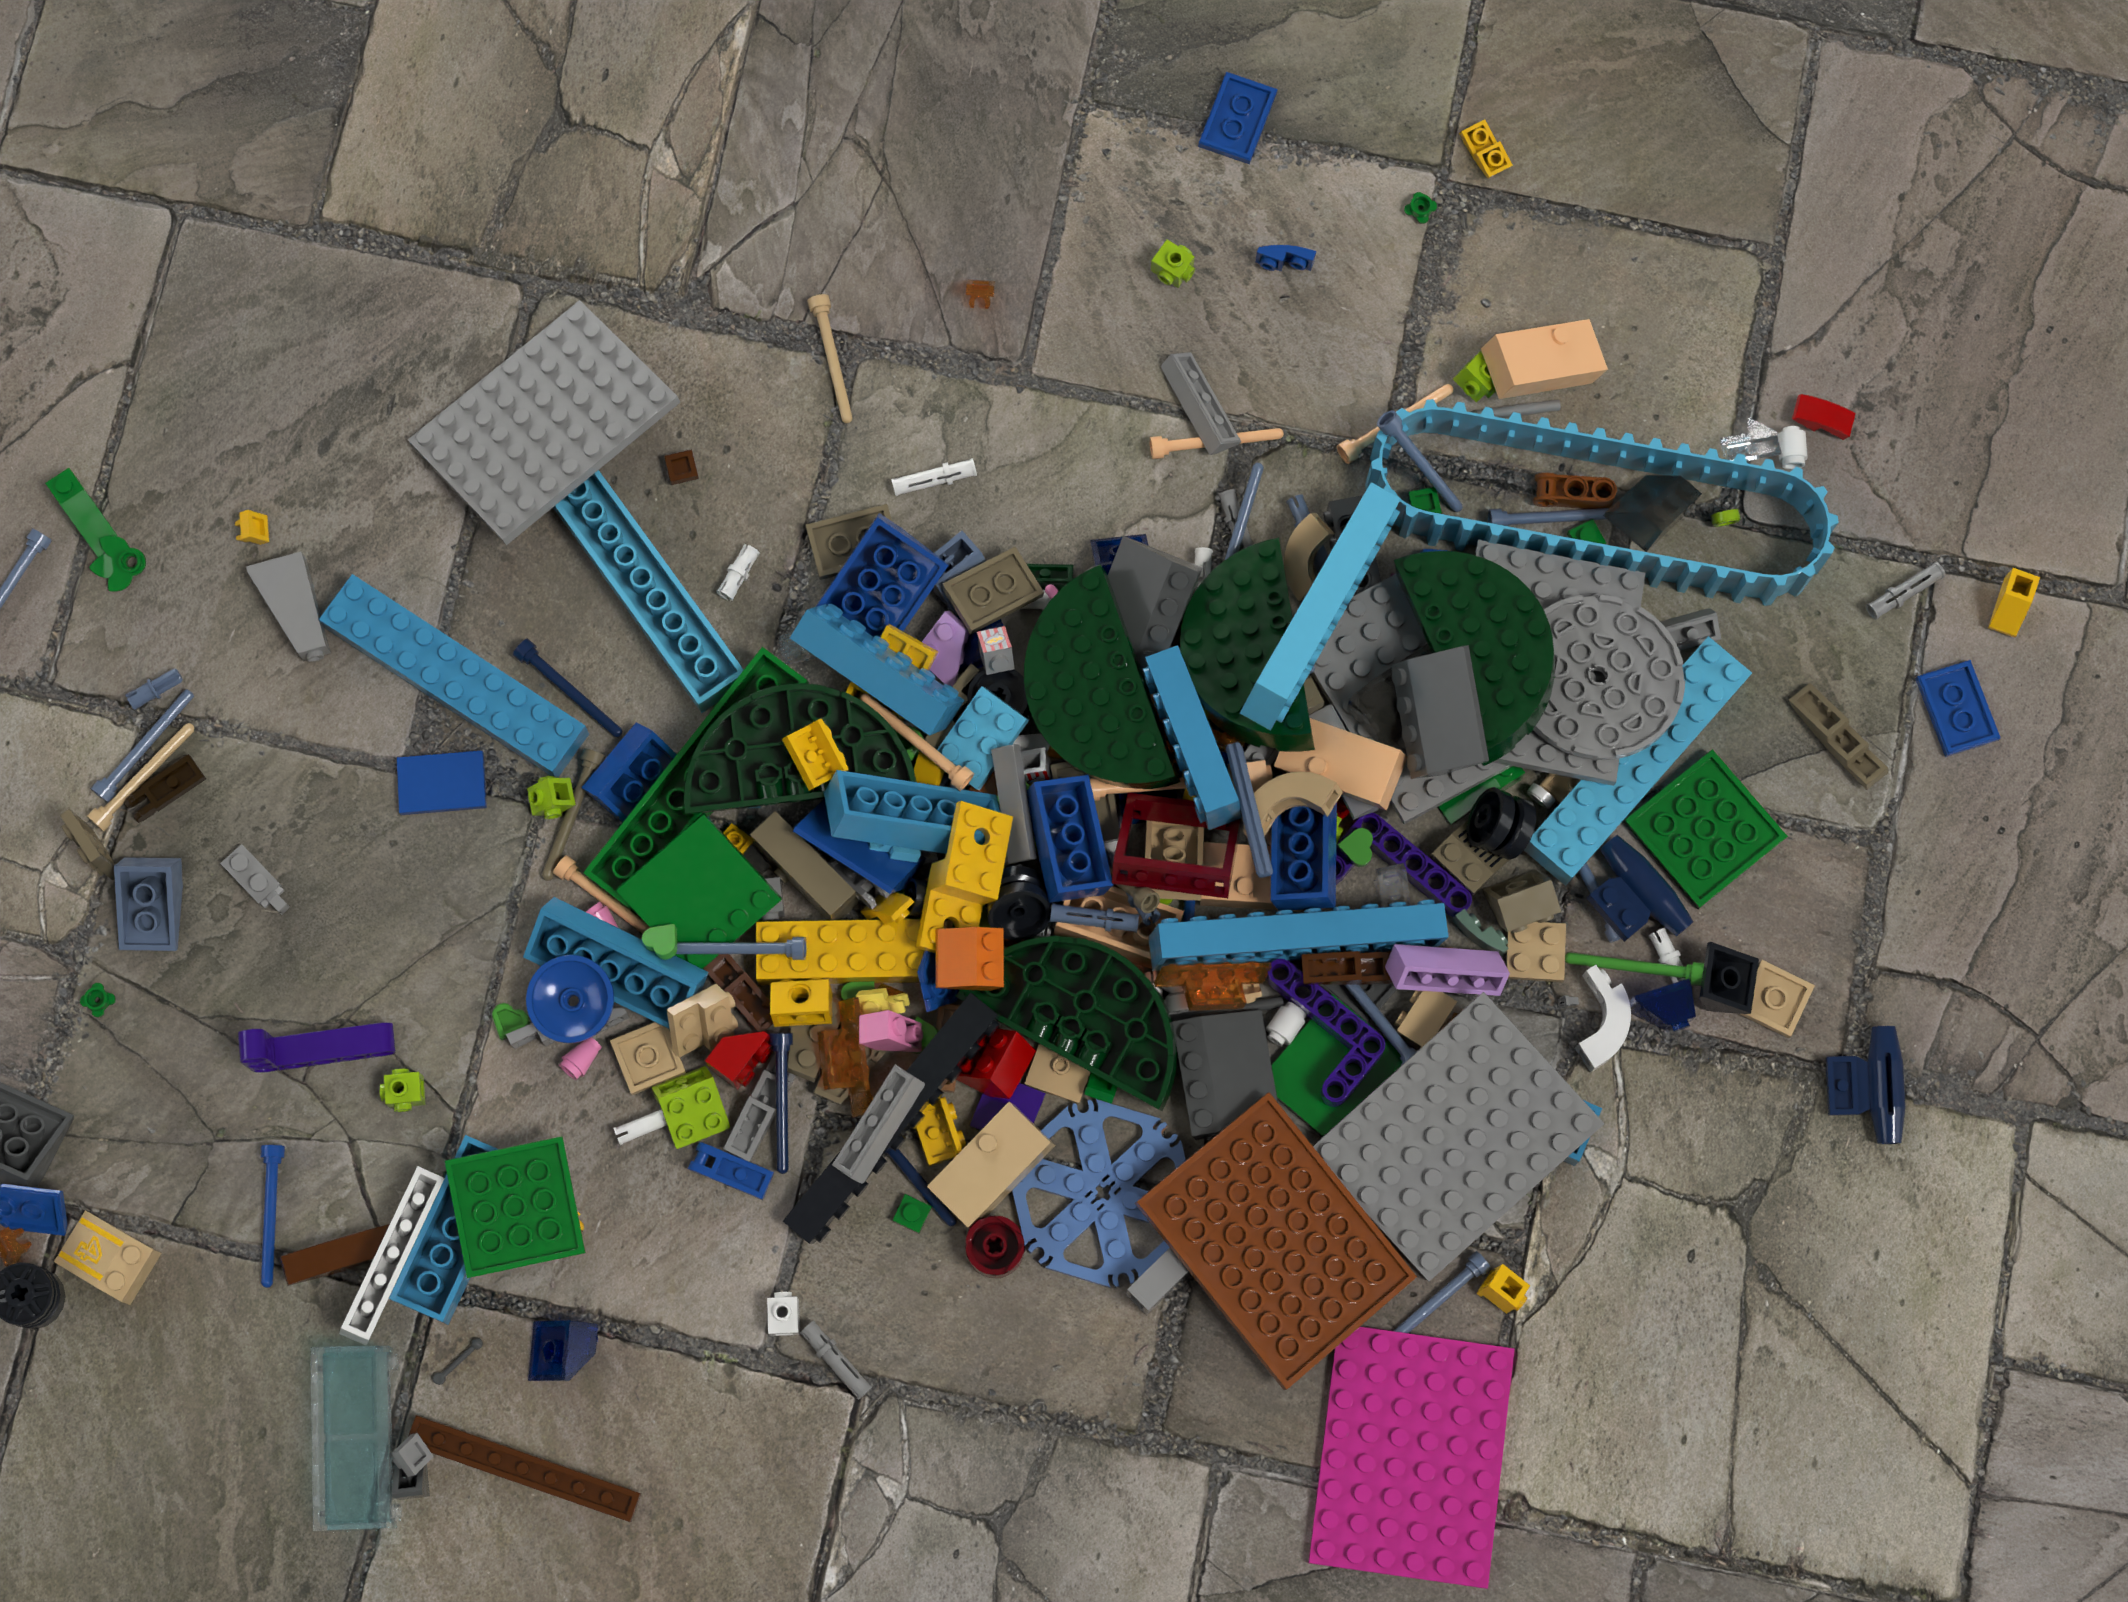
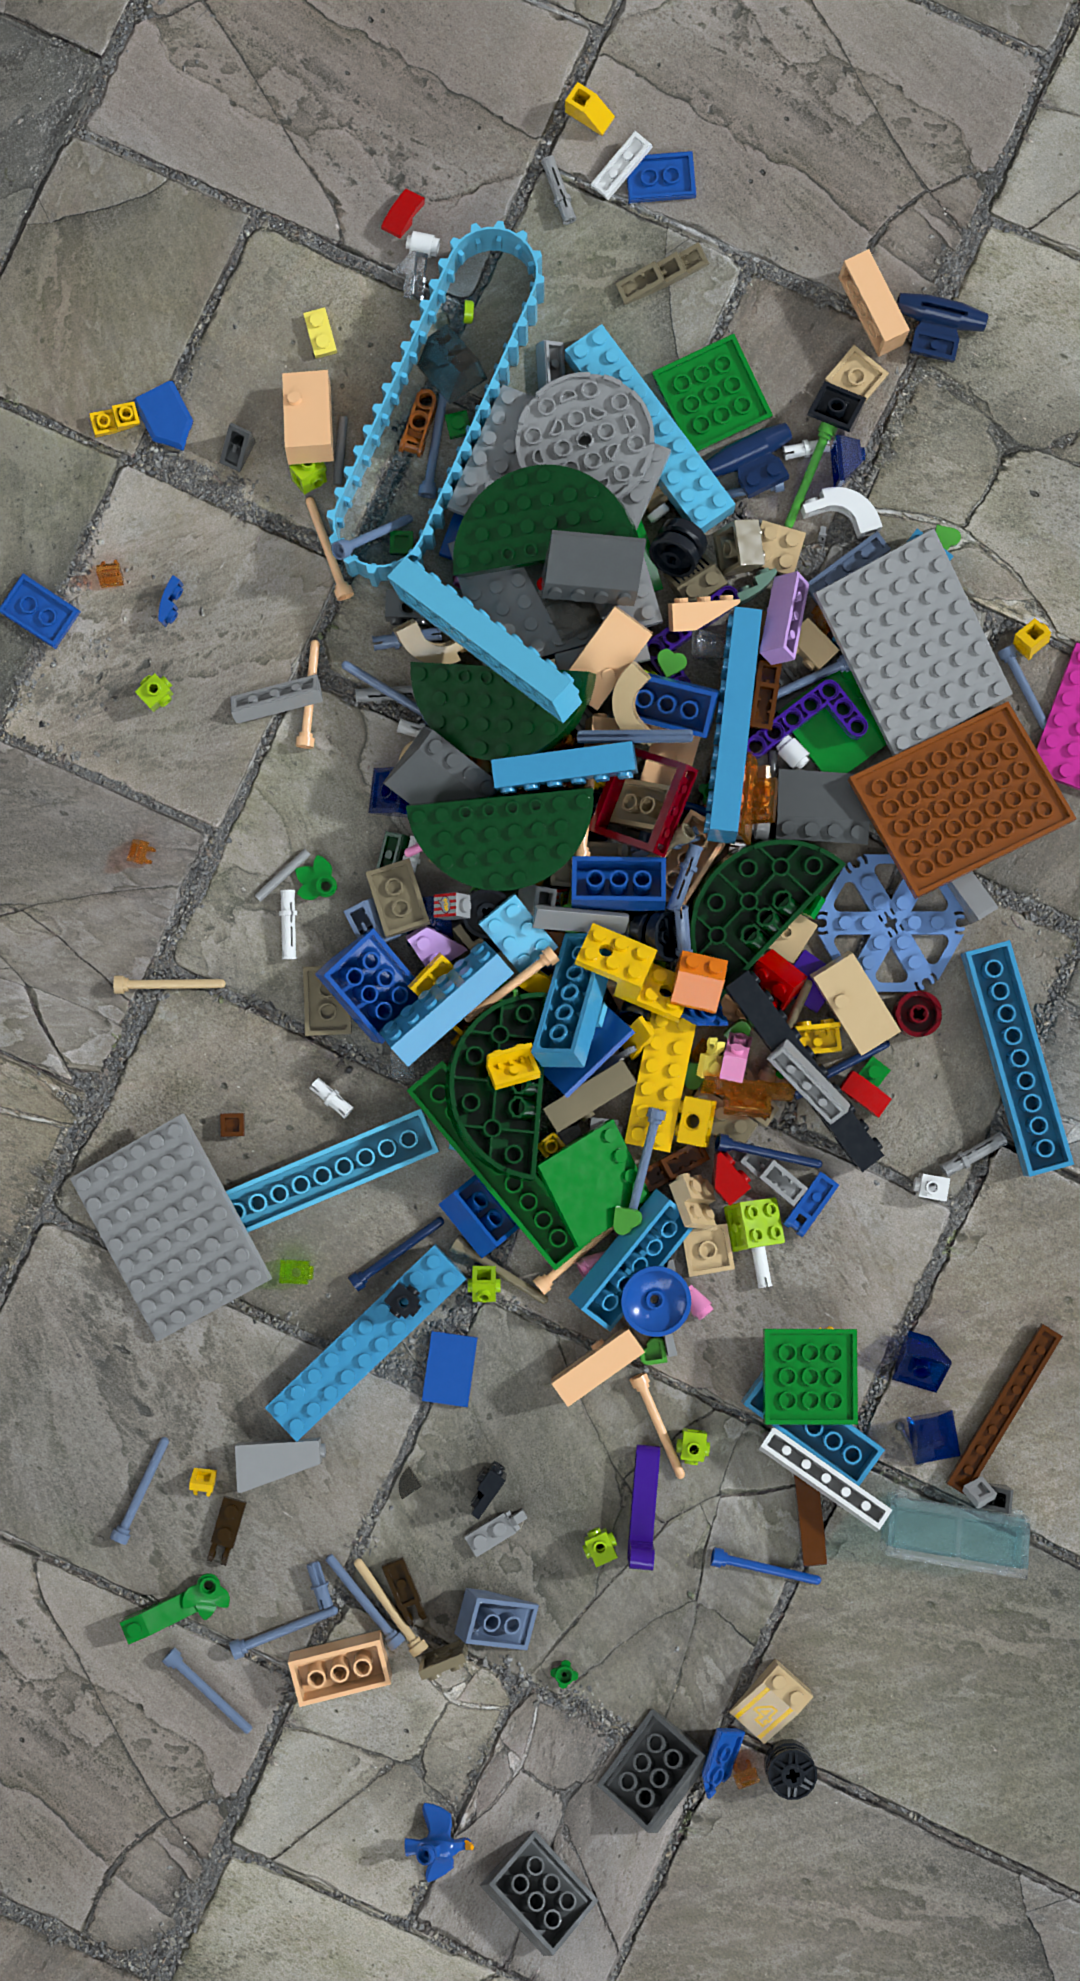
camera: 75 degrees left, 10 degrees up
green plate [1404,192,1437,224] -> none
none -> clear orange tile [96,560,124,588]
none -> sand blue piece [110,1437,169,1545]
none -> blue tile [132,381,194,451]
none -> dark brown hinge [207,1496,247,1566]
none -> dark grey slope [219,423,255,472]
none -> sand blue piece [229,1606,338,1660]
none -> light grey bar [255,848,311,902]
none -> clear neon green brick [279,1258,314,1285]
none -> light nougat brick [288,1630,392,1707]
none -> green plate [295,855,337,900]
none -> light yellow plate [303,307,337,359]
none -> black brick [384,1281,422,1319]
none -> clear smoke tile [399,1466,422,1499]
none -> black plate [470,1460,507,1520]
none -> light nougat brick [551,1325,645,1407]
none -> lime brick [582,1527,618,1568]
none -> white tile [590,131,653,200]
none -> light nougat piece [629,1372,685,1479]
none -> light nougat slope [668,595,740,632]
none -> sand blue pin [673,905,693,959]
none -> dark tan piece [757,980,813,1085]
none -> sand blue plate [808,531,891,605]
none -> light nougat brick [838,249,910,357]
none -> red slope [840,1070,892,1118]
none -> clear blue slope [907,1409,961,1464]
none -> bright green tile [935,525,961,551]
none -> dark azure brick [960,940,1074,1177]

